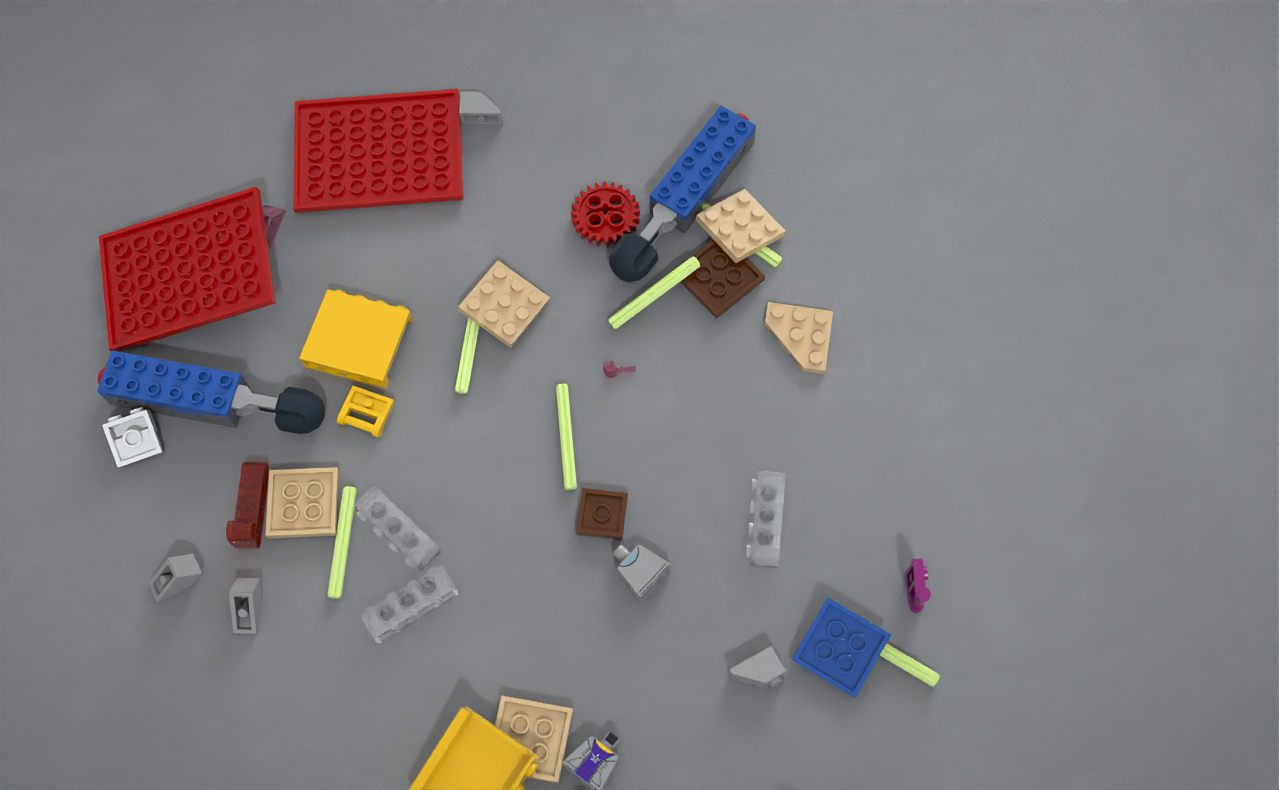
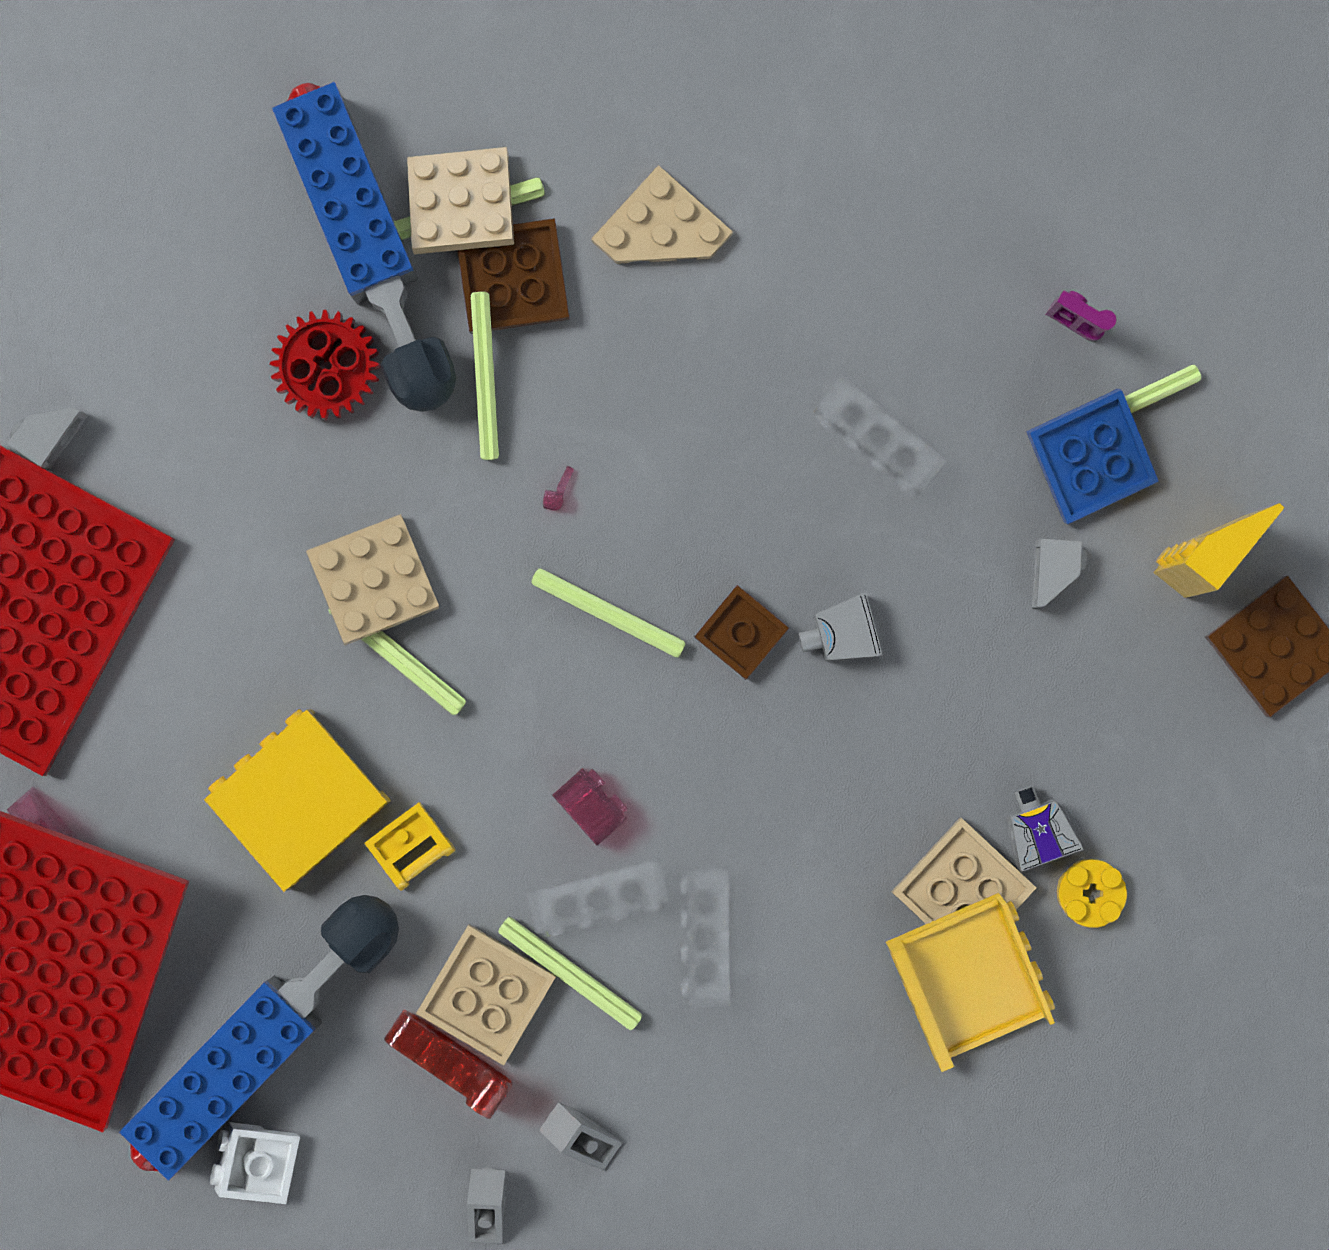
camera: 55 degrees left, 20 degrees up
none -> clear pink brick [552,767,628,846]
none -> yellow slope [1153,503,1285,598]

